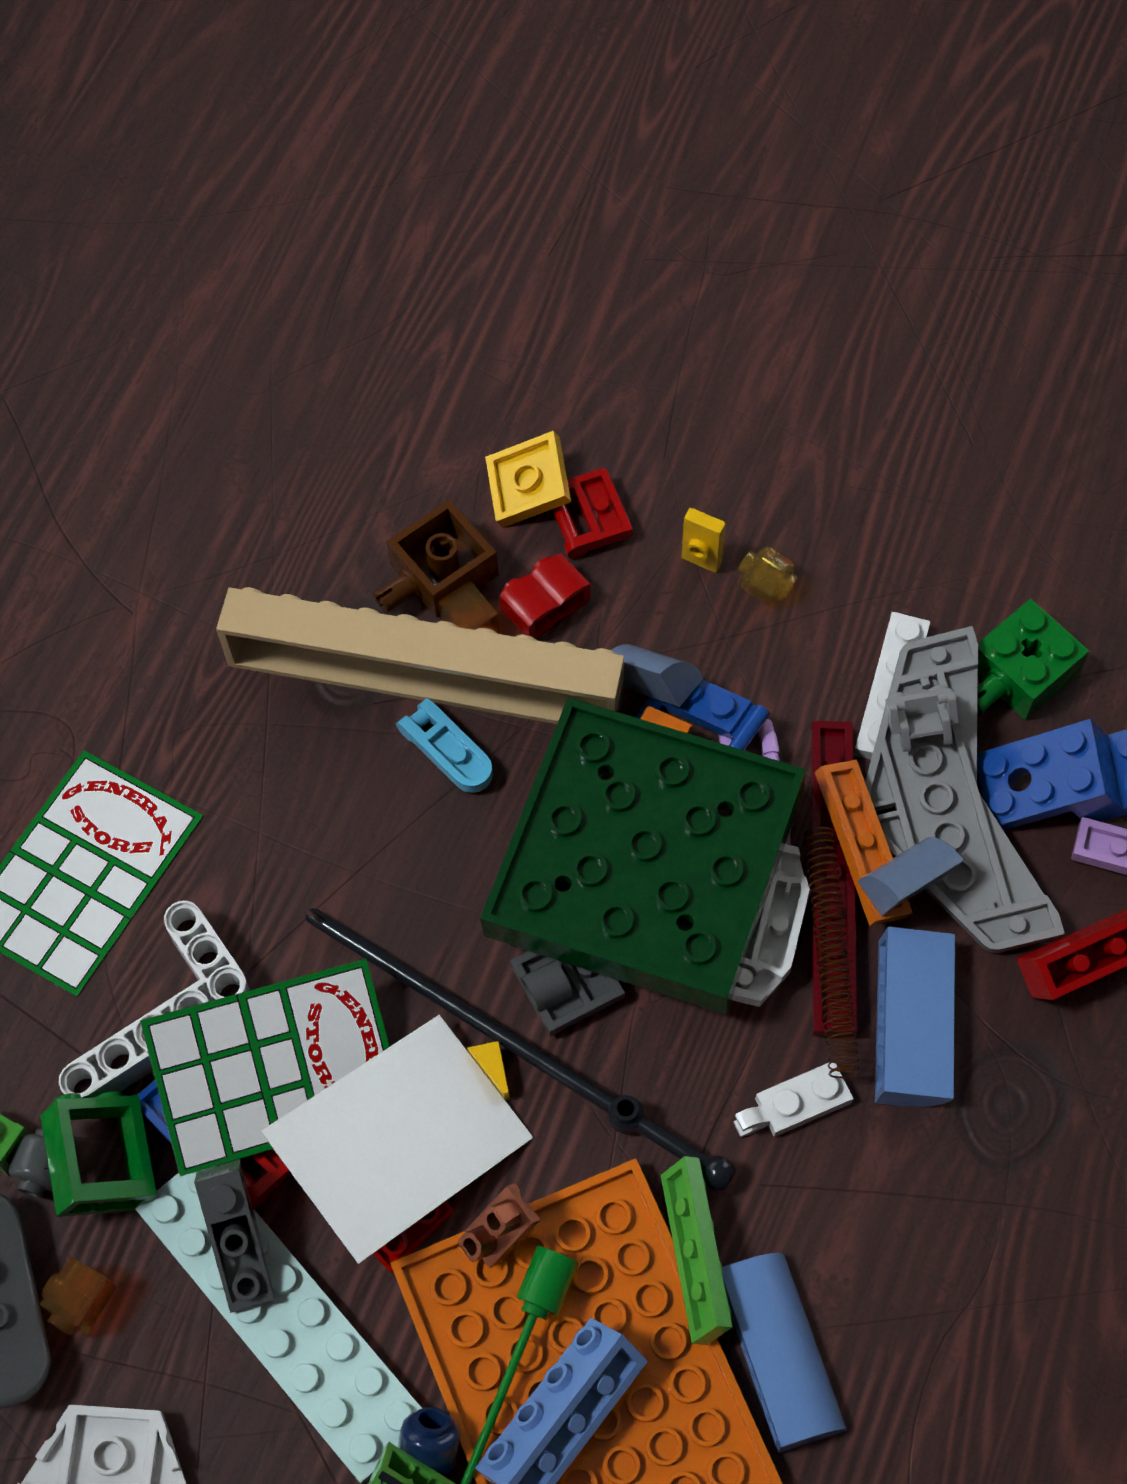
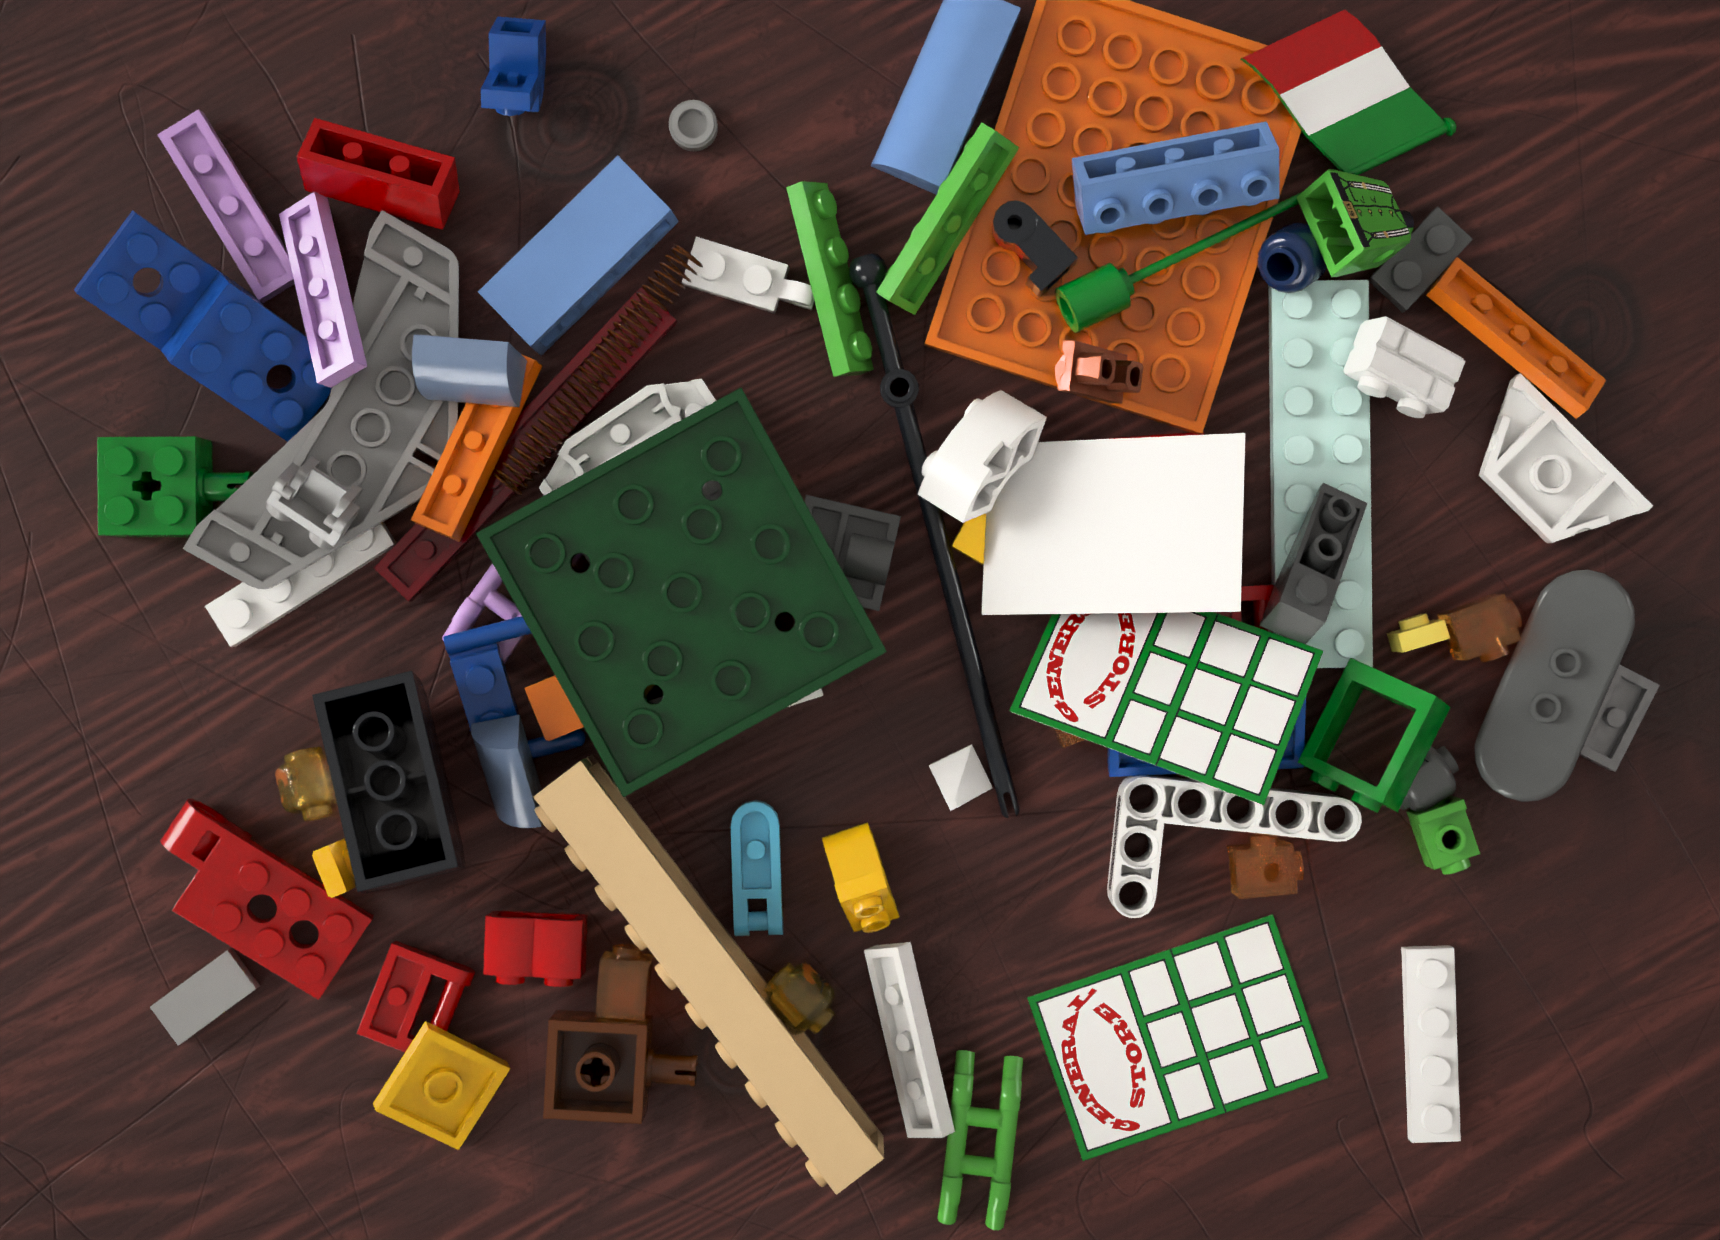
camera: 140 degrees left, 25 degrees up
none -> light grey tile [150,948,260,1046]
none -> red hinge [160,799,374,1000]
none -> lavender plate [279,192,367,388]
none -> black brick [312,671,465,894]
none -> blue brick [481,17,546,116]
none -> light grey tile [669,100,718,152]
none -> clear yellow head [763,962,835,1035]
none -> bright green plate [786,181,874,377]
none -> yellow pin [822,822,900,933]
none -> white plate [864,942,955,1138]
none -> white brick [918,390,1047,523]
none -> white slope [929,744,993,811]
none -> bright green piece [937,1050,1023,1230]
none -> black leg [992,200,1078,298]
none -> clear orange brick [1227,834,1304,899]
none -> white brick [1343,316,1465,418]
none -> light yellow plate [1386,613,1450,653]

